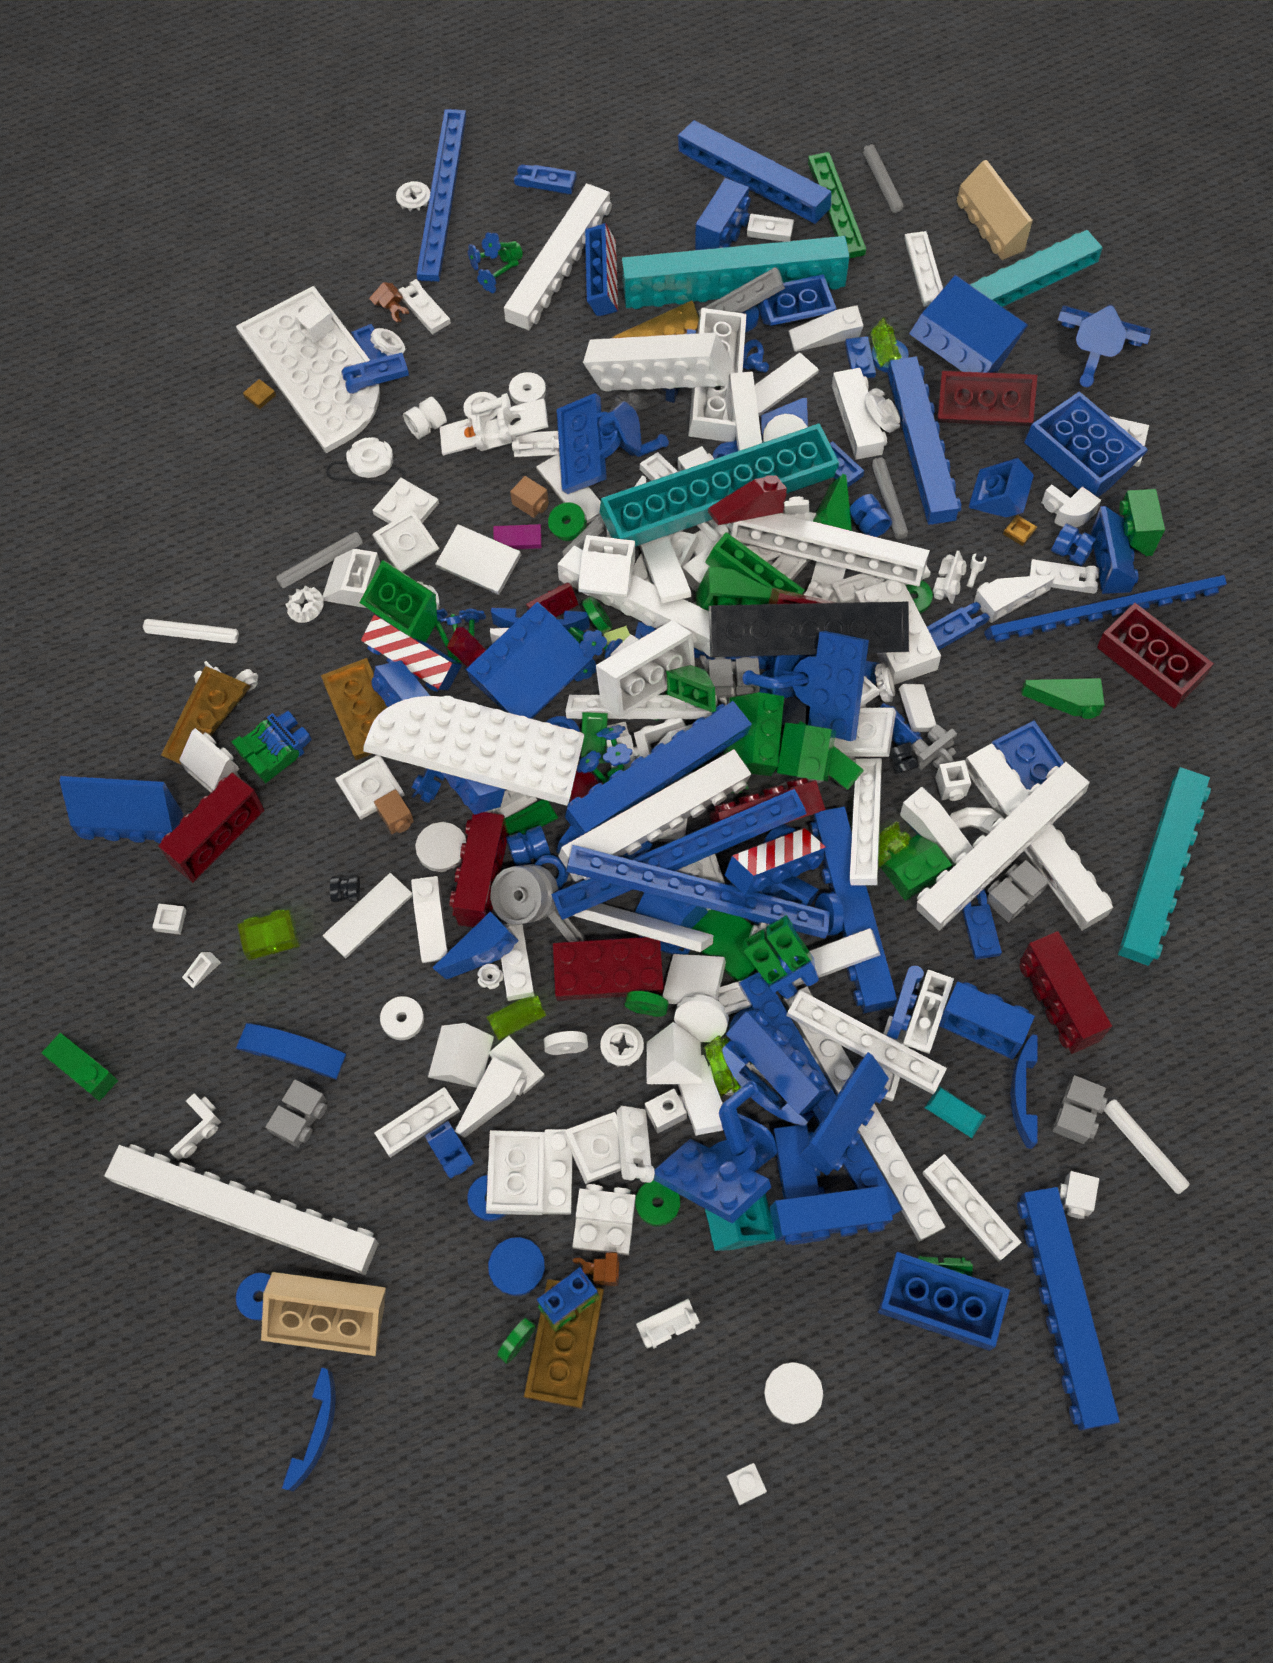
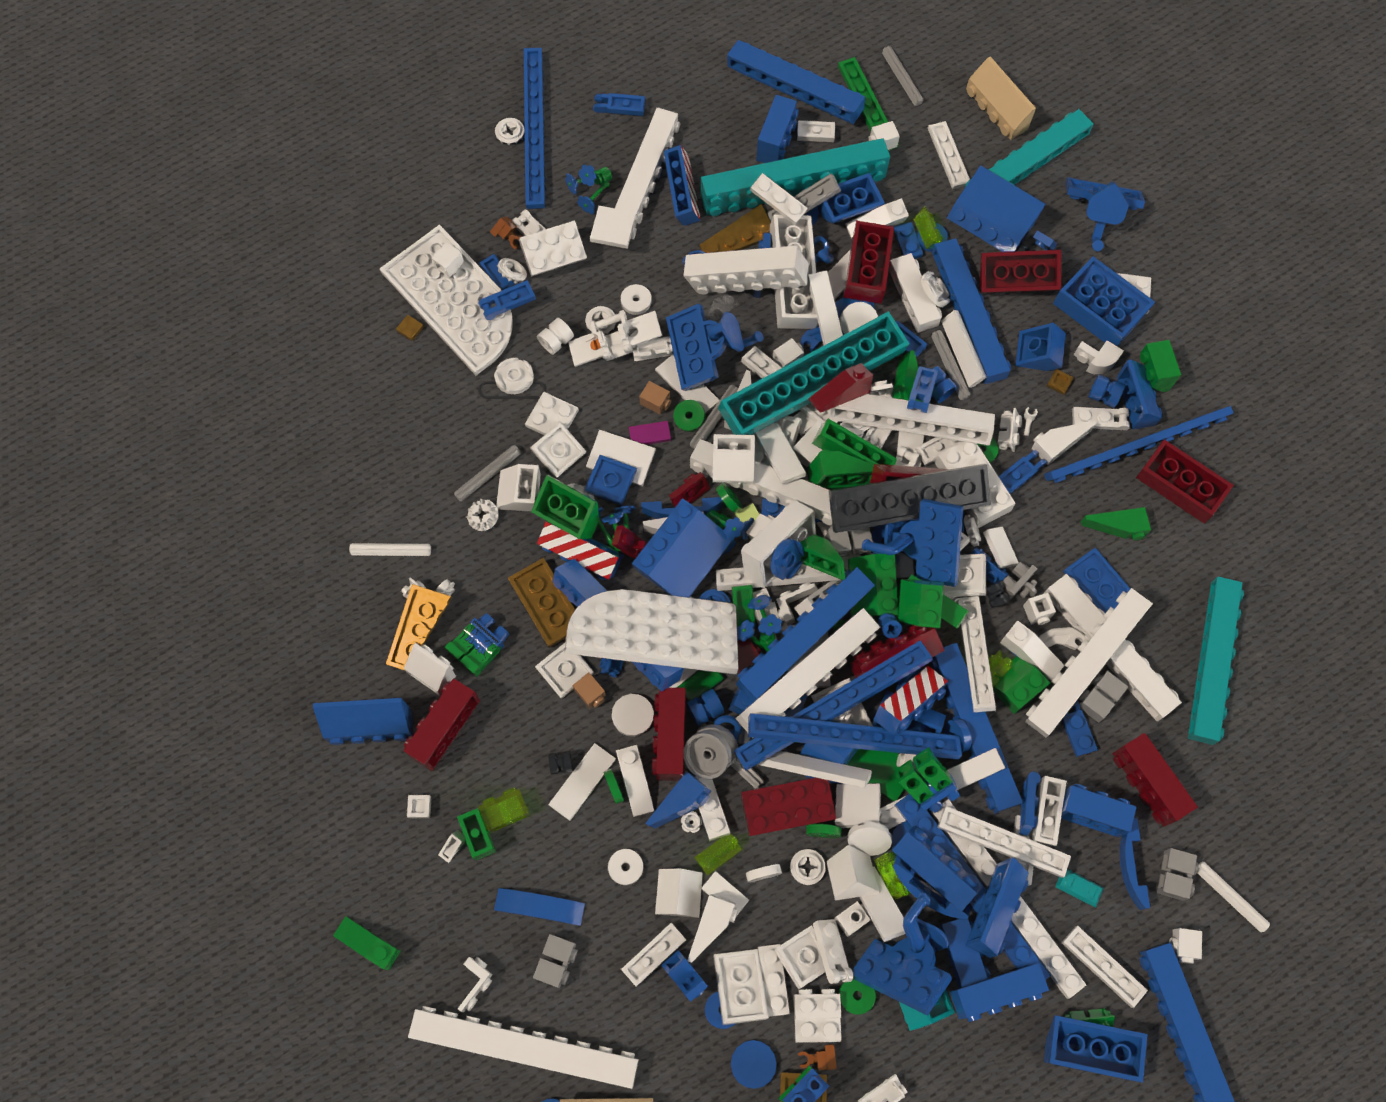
camera: 10 degrees left, 5 degrees up
none -> green brick [457,808,496,861]
none -> white brick [519,221,587,277]
none -> blue tile [584,455,637,506]
none -> white tile [590,206,636,249]
none -> green piece [603,769,624,804]
none -> white plate [750,173,808,225]
none -> blue tile [771,539,804,580]
none -> dark red brick [843,220,894,304]
none -> white brick [869,121,900,150]
none -> blue bush [878,613,902,638]
none -> blue plate [907,366,938,413]
none -> white tile [941,310,987,387]
none -> blue plate [1033,230,1057,250]

